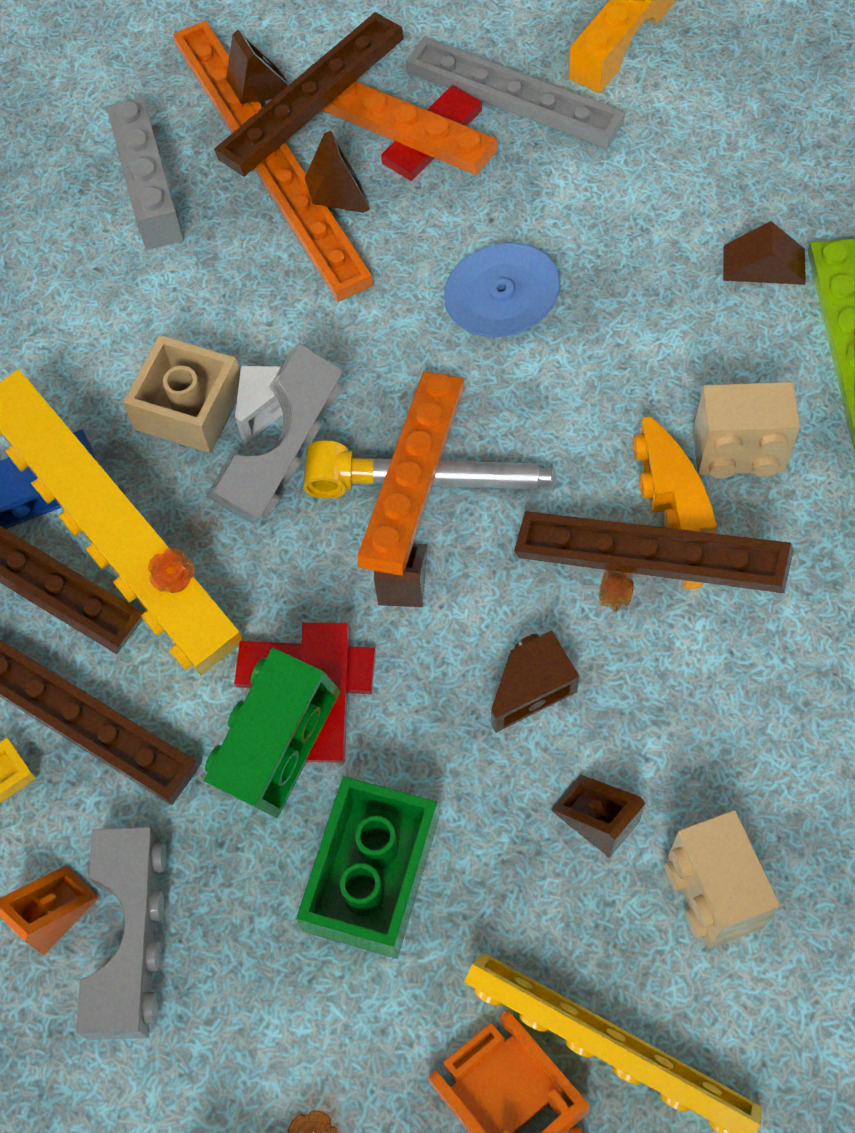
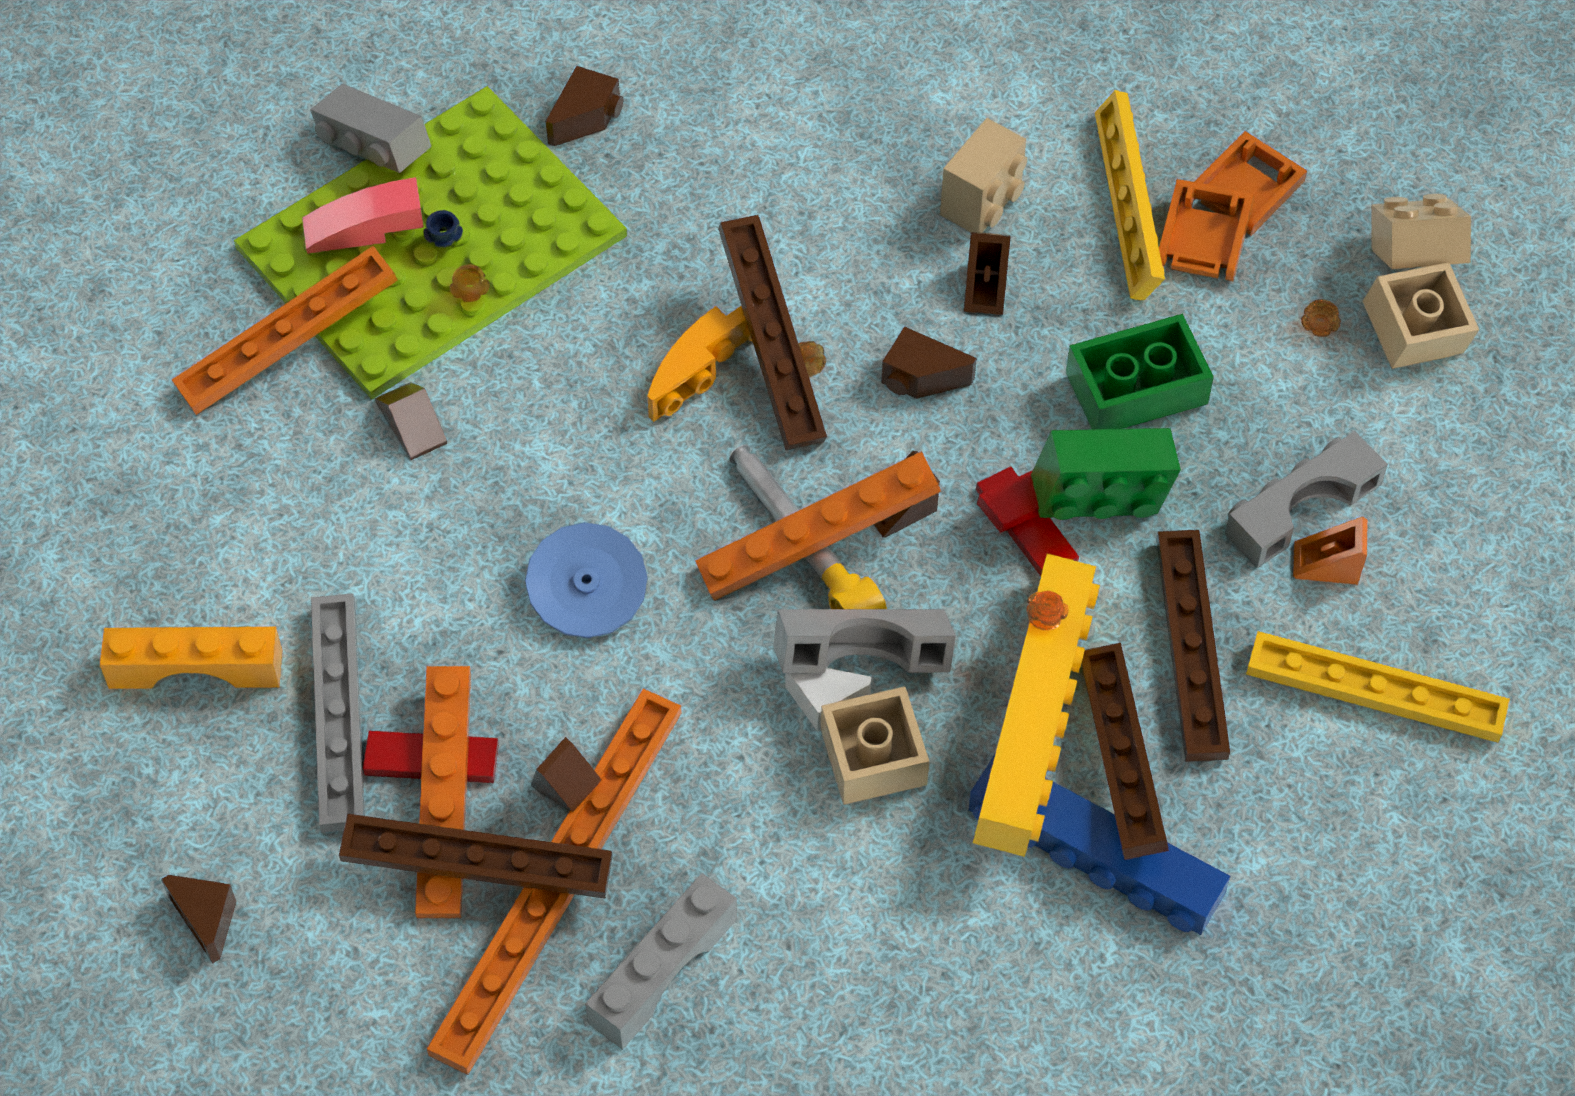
camera: 130 degrees left, 5 degrees down
reddish brown slope [226,30,290,104] -> none
tan brick [693,382,800,479] -> none

